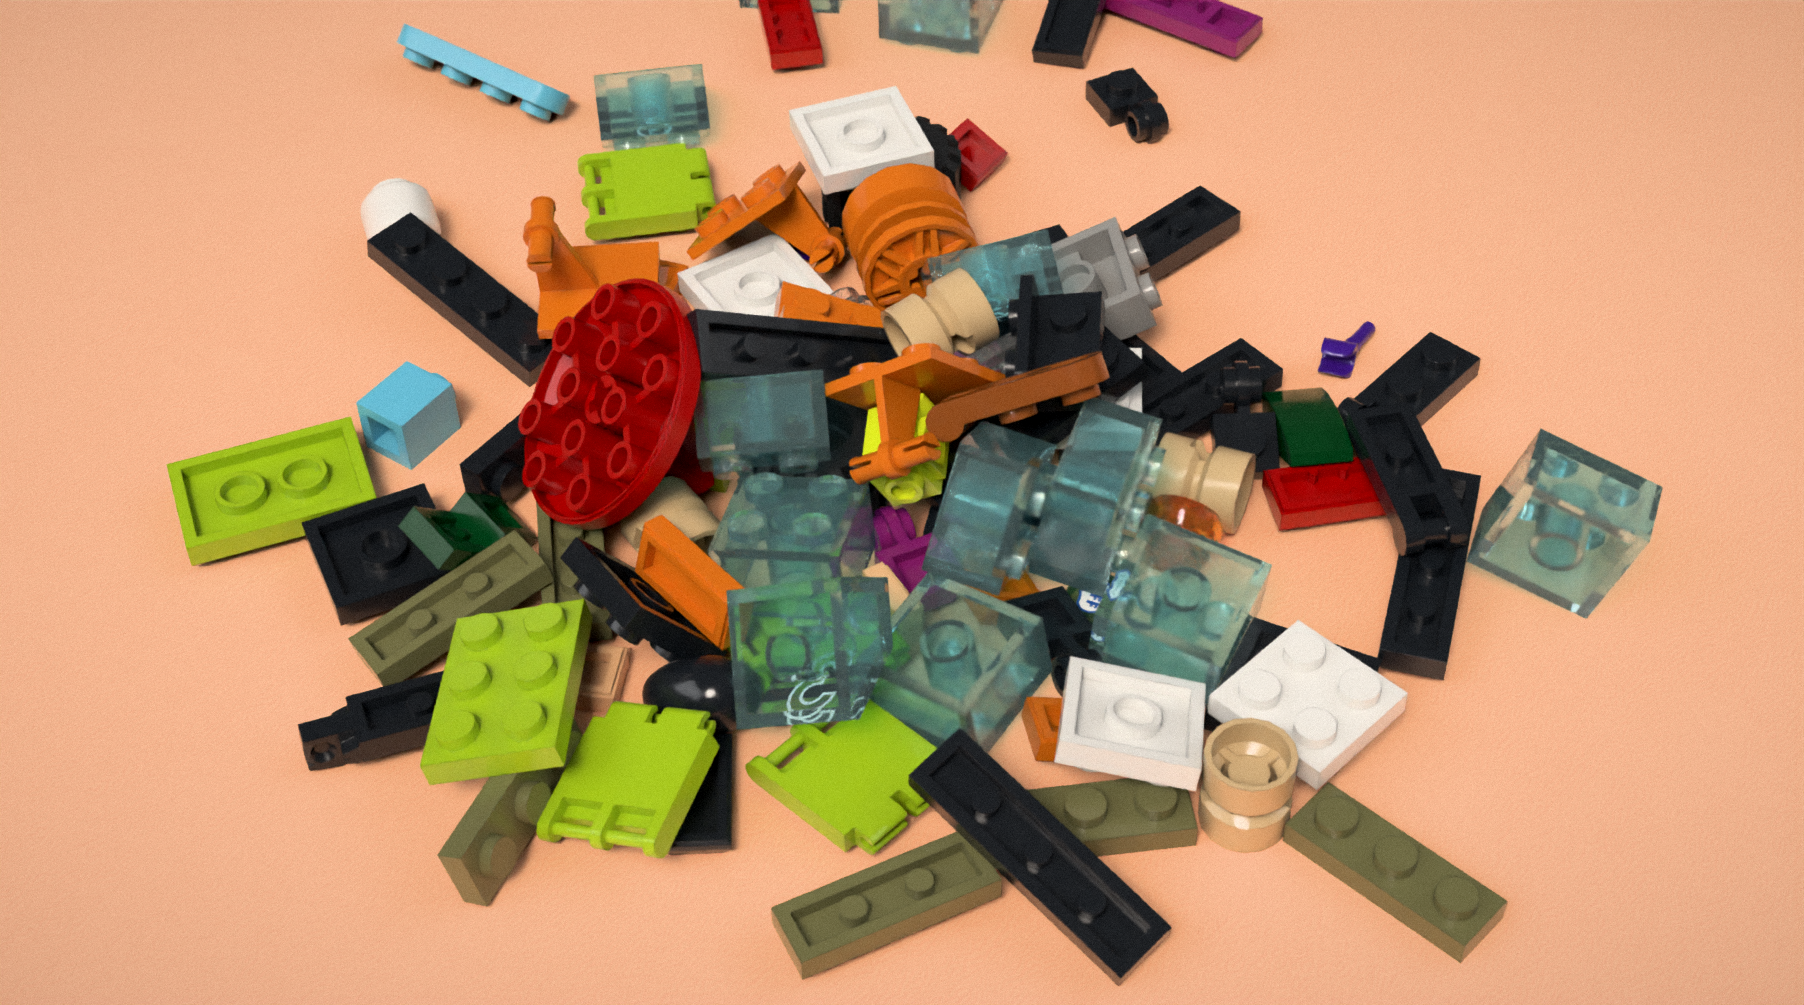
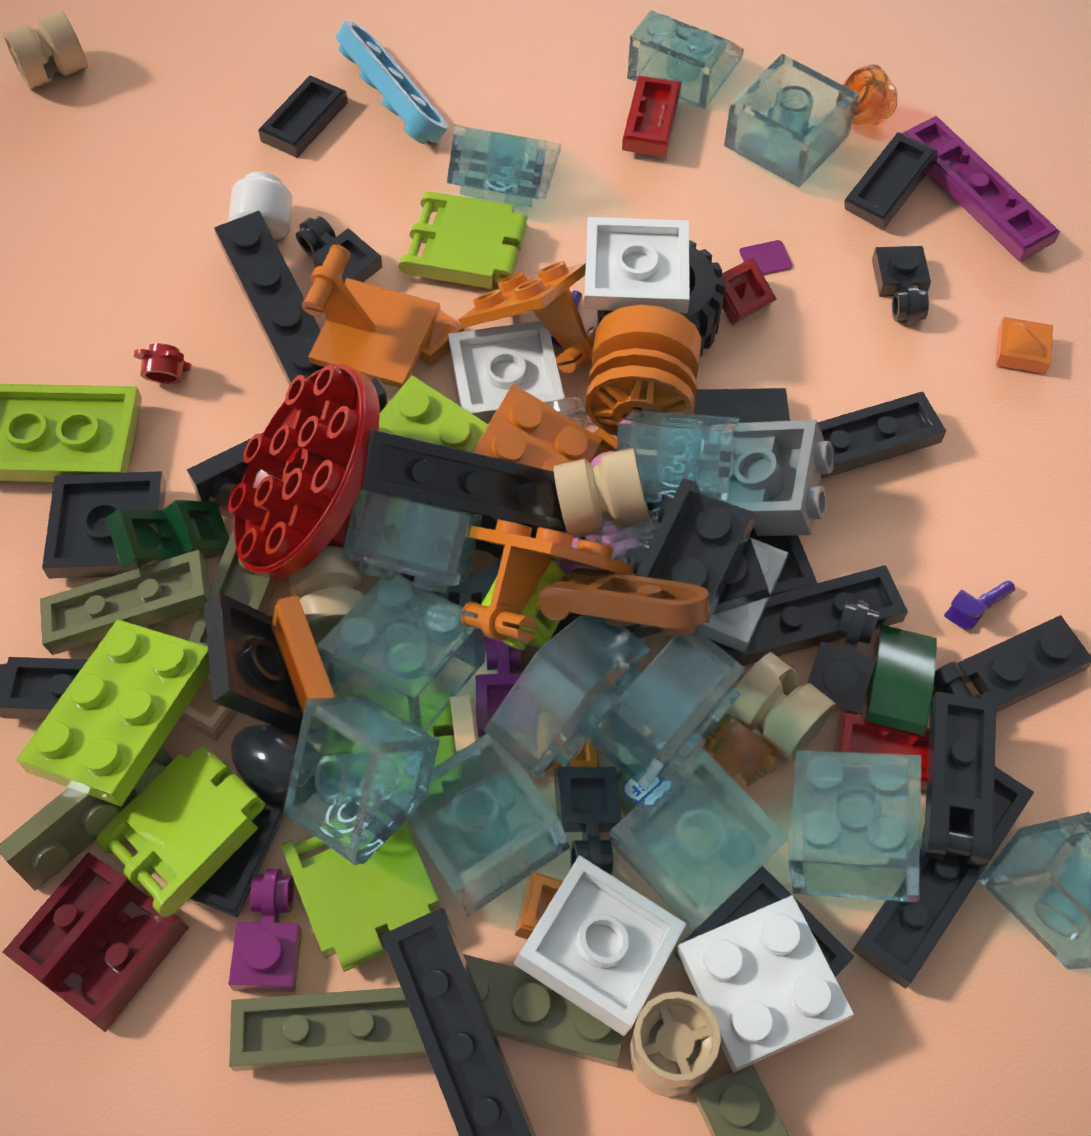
camera: 20 degrees right, 15 degrees up
medium azure brick [356,361,461,470] -> none
none -> dark red slope [2,852,189,1032]
none -> tan wheel [3,11,88,90]
none -> red plate [133,343,192,384]
none -> magenta plate [228,869,302,992]
none -> black tile [258,75,348,158]
none -> black plate [295,216,383,283]
none -> magenta sticker [739,240,792,274]
none -> clear light blue brick [788,750,921,902]
none -> orange tile [995,317,1053,374]

